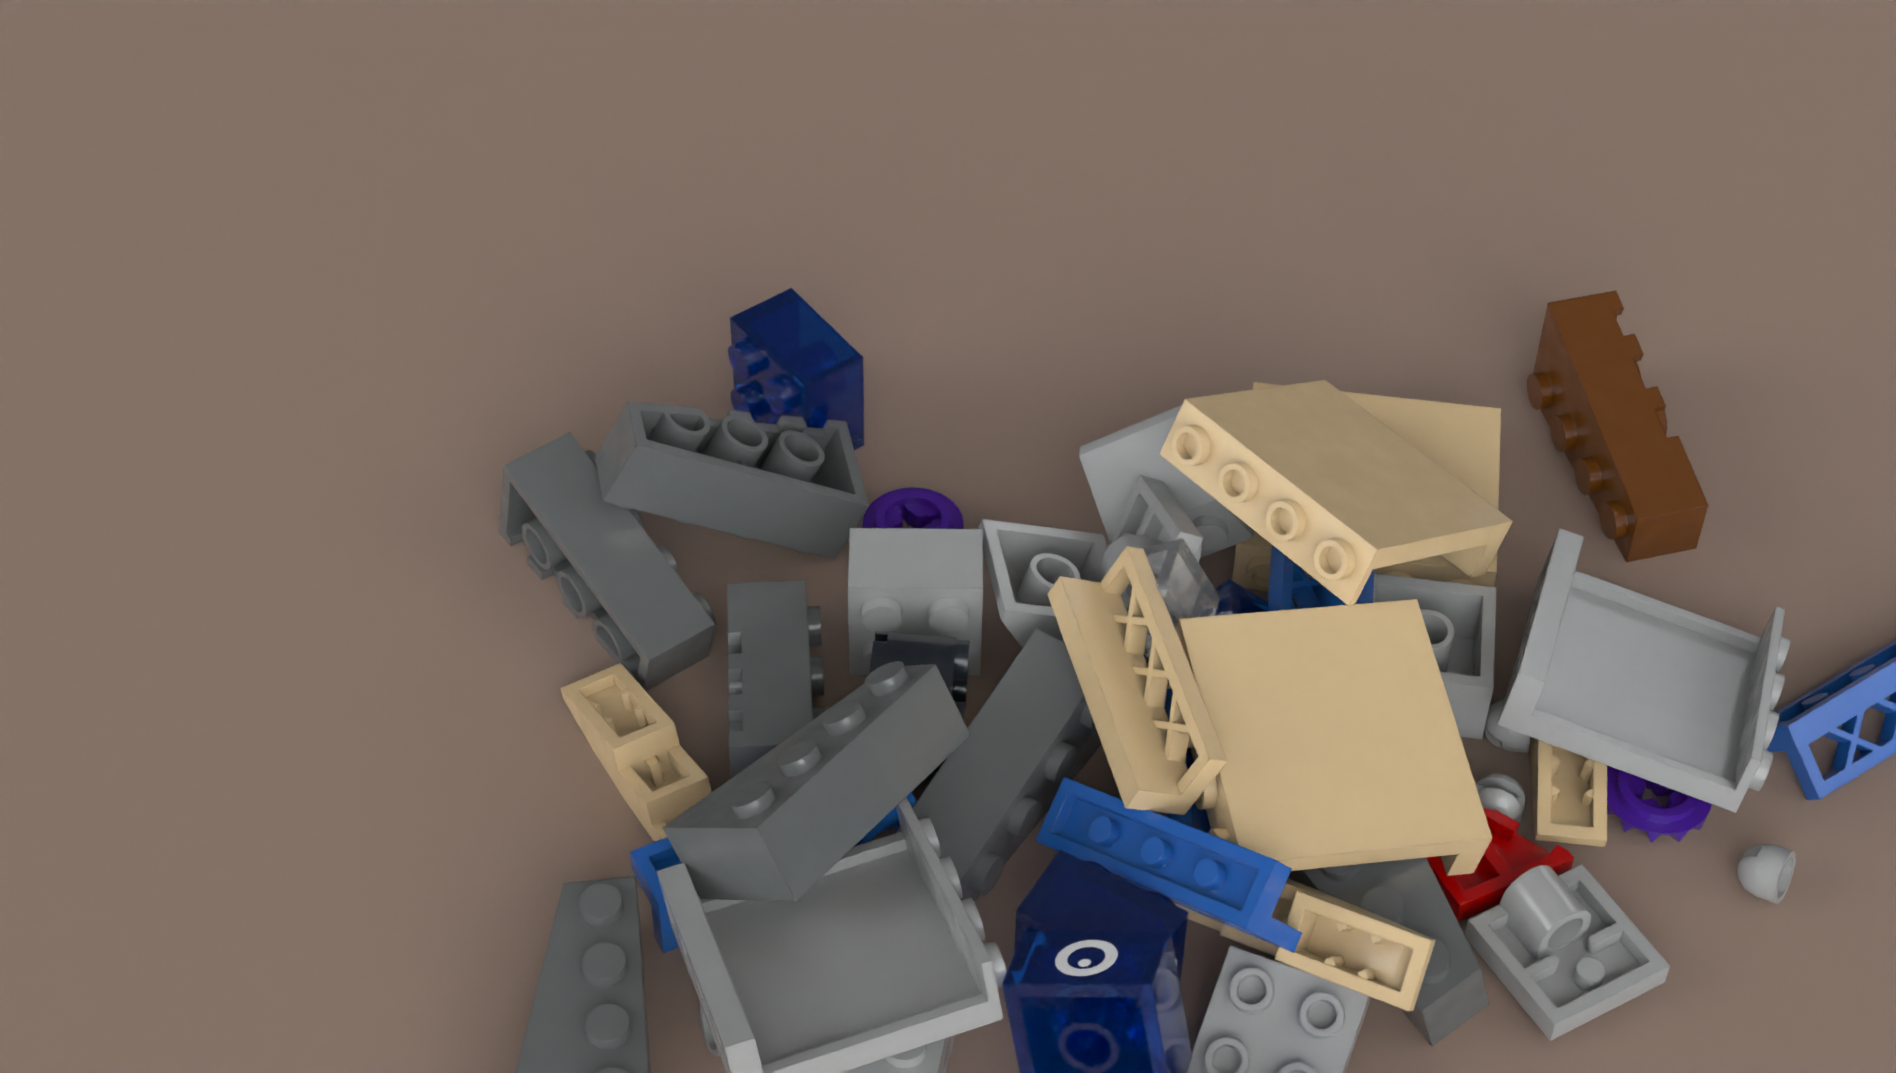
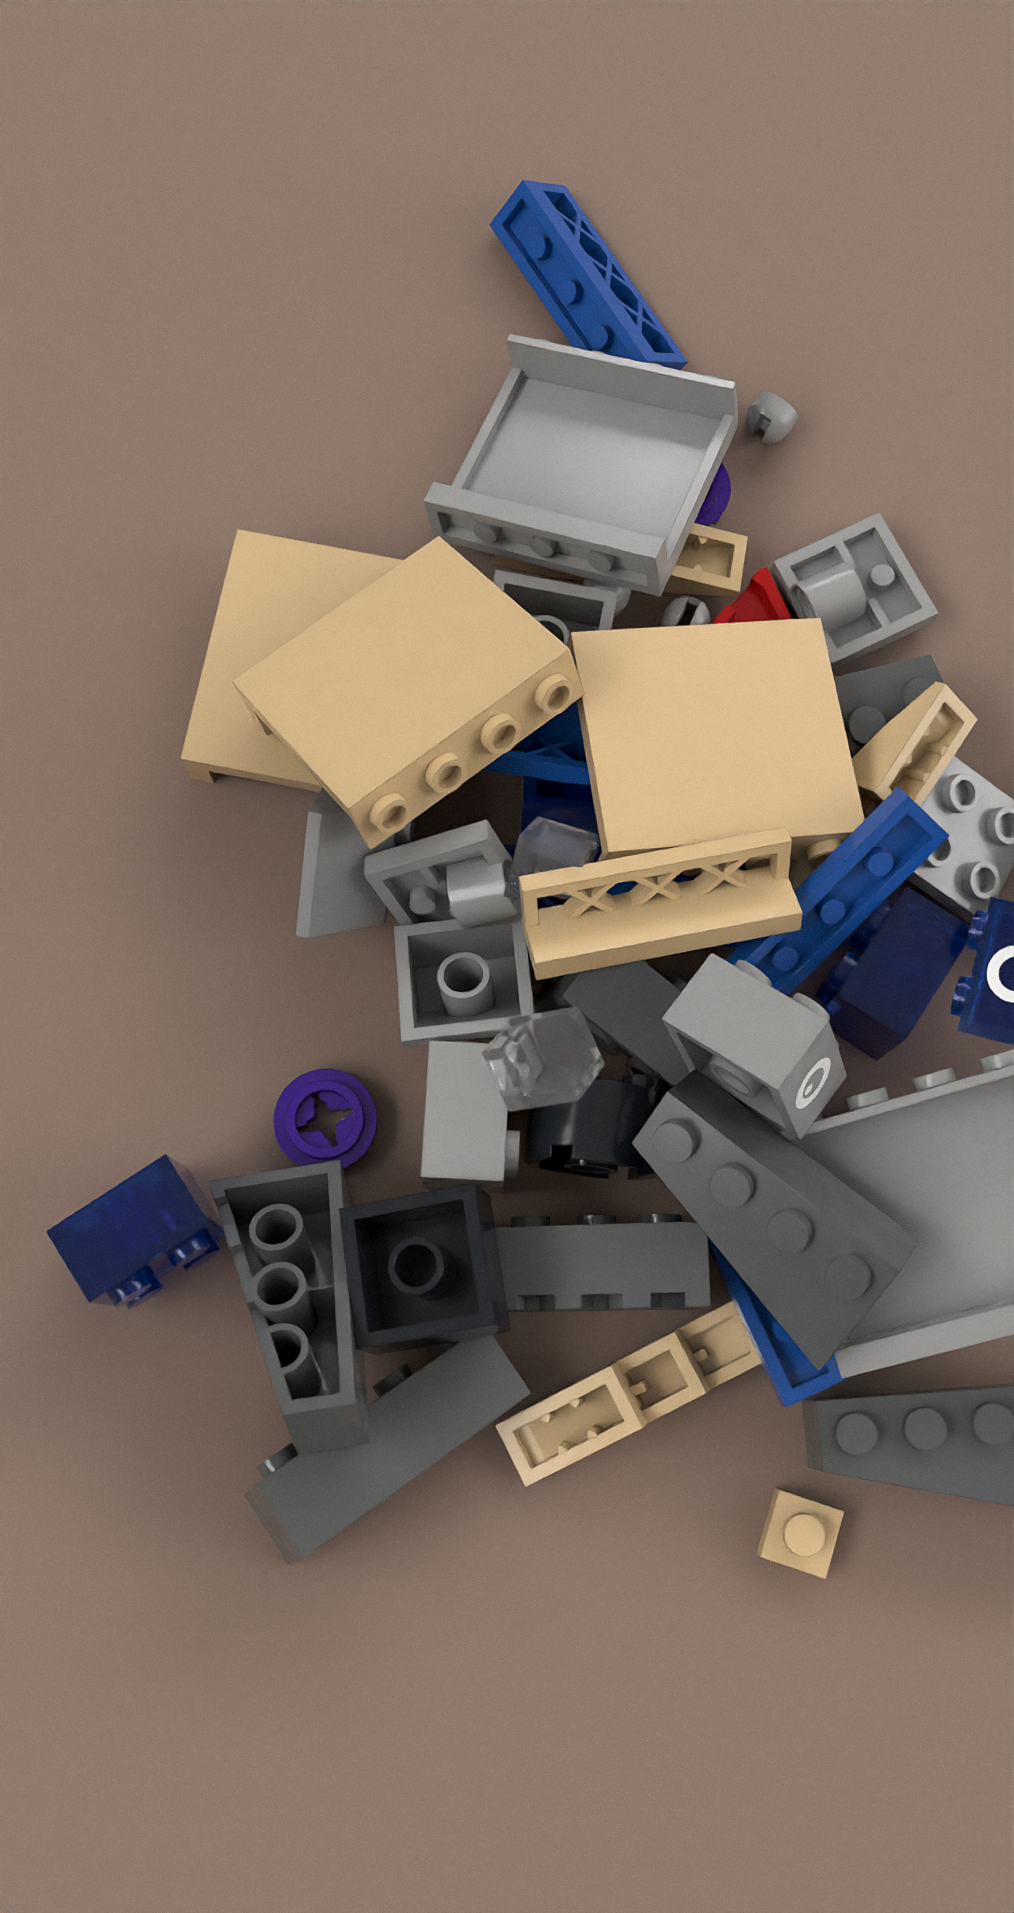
camera: 90 degrees left, 30 degrees up
reddish brown wedge [1527,290,1708,562] -> none
none -> black brick [339,1183,511,1355]
none -> clear panel [482,1007,605,1112]
none -> light grey brick [662,953,847,1141]
none -> tan plate [756,1488,844,1579]

